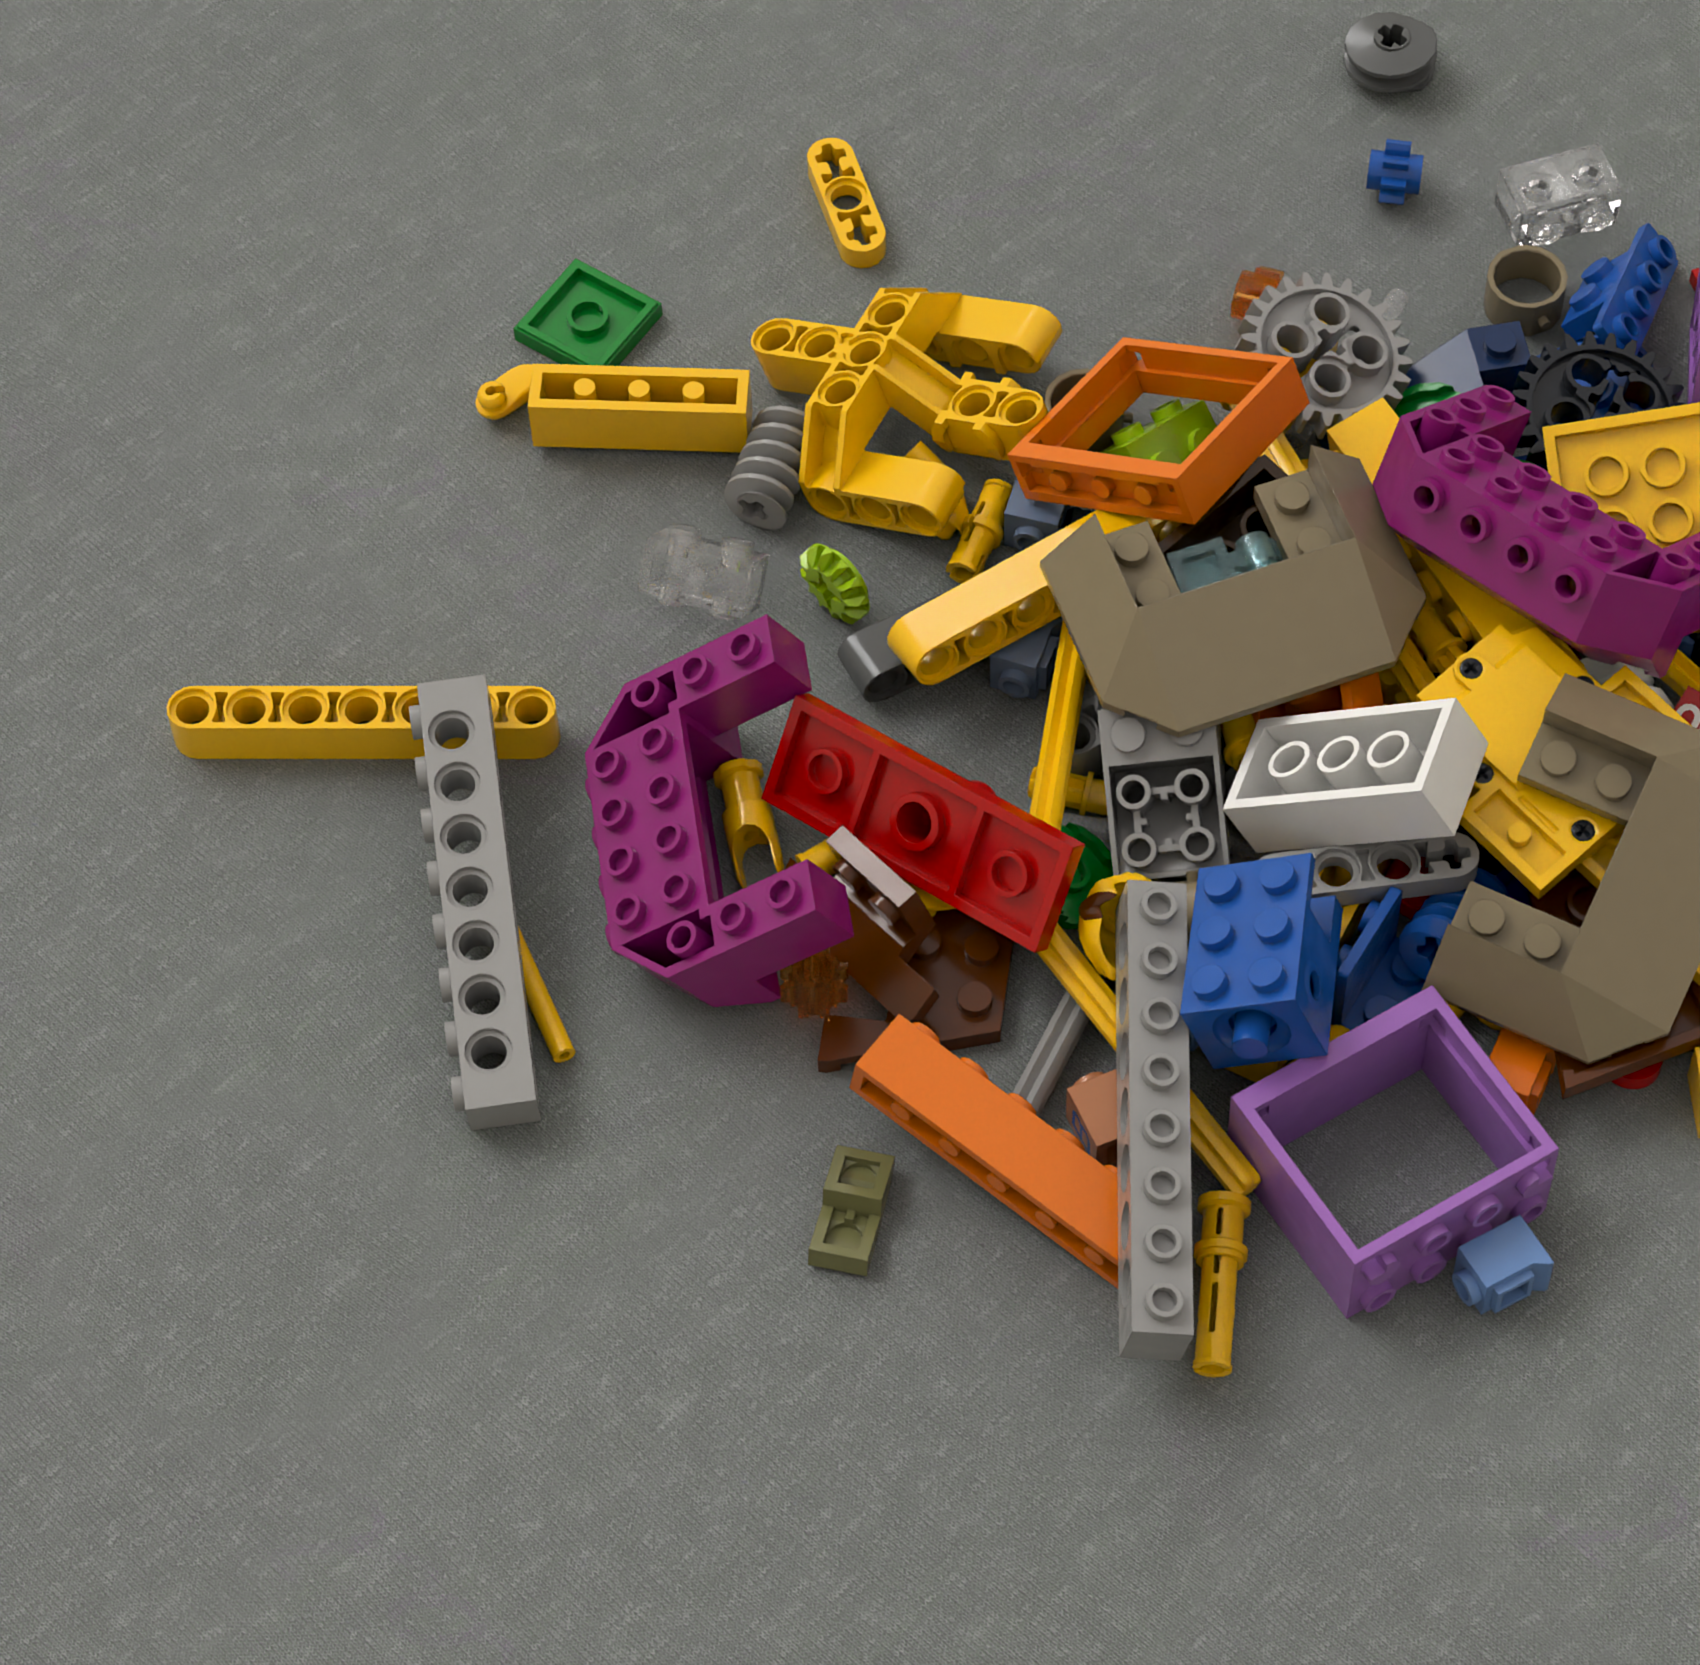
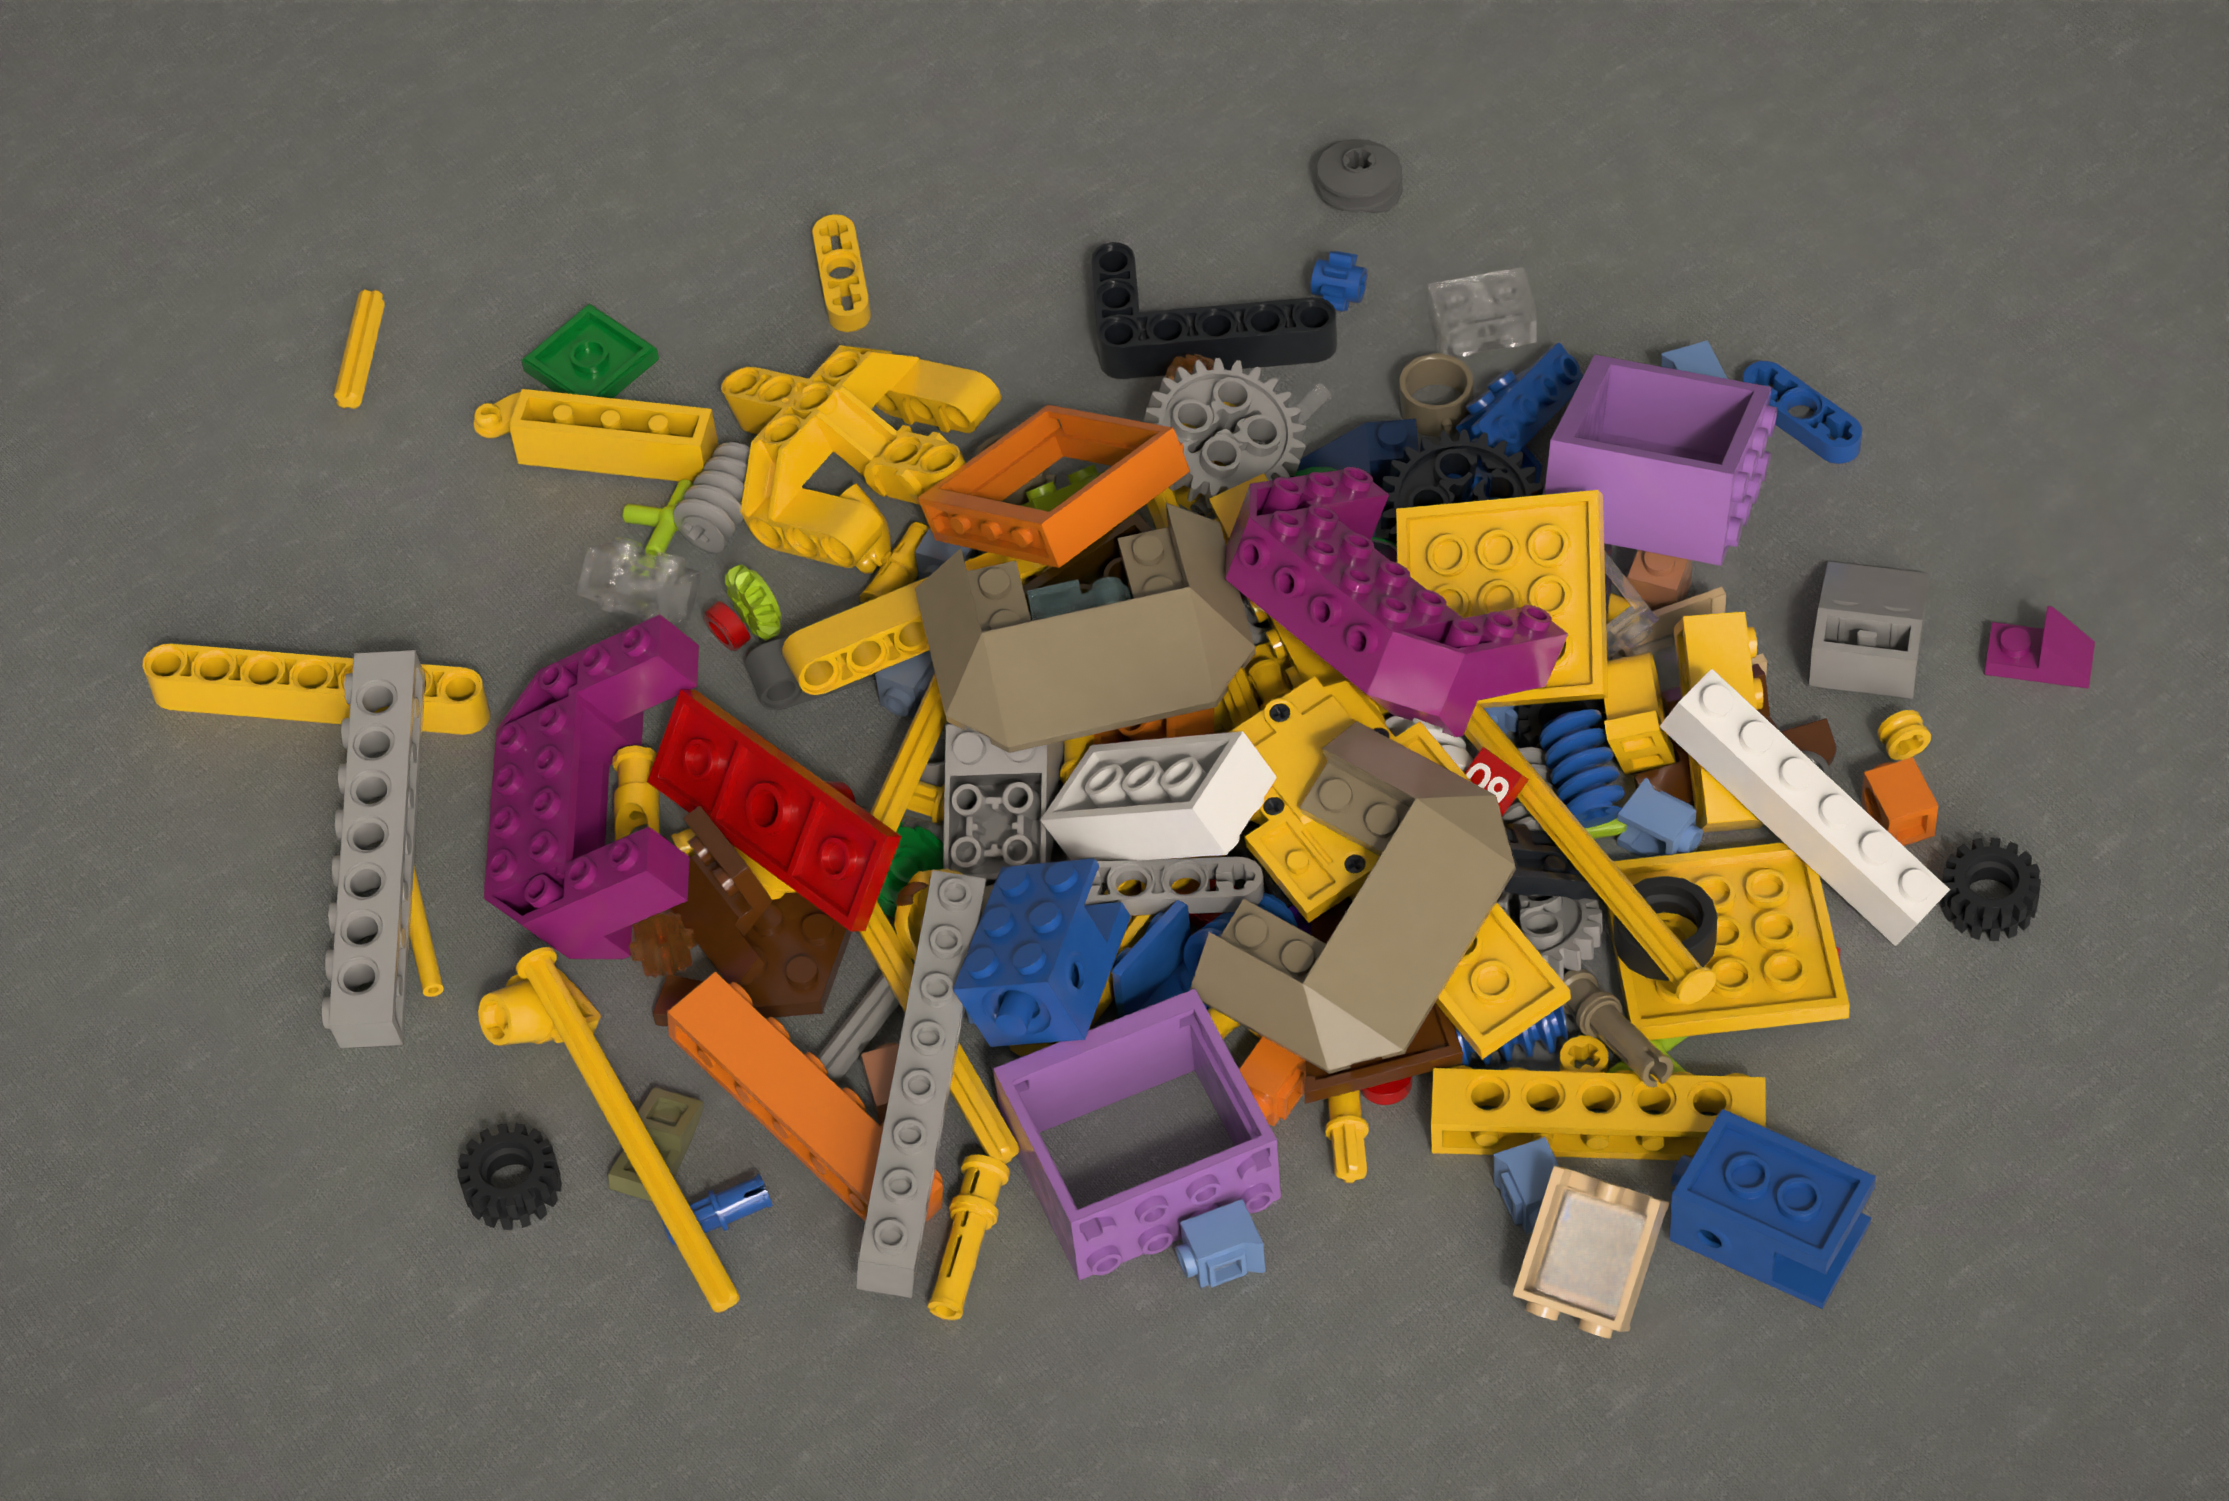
camera: 10 degrees right, 5 degrees down
none -> yellow axle [334,289,385,409]
none -> black tyre [457,1123,562,1230]
none -> yellow piece [478,969,601,1046]
none -> yellow axle [516,947,739,1313]
none -> lime piece [622,480,693,559]
none -> blue axle [662,1174,773,1245]
none -> red tile [704,601,751,651]
none -> black beam [1091,242,1337,379]
none -> yellow axle [1325,1090,1369,1183]

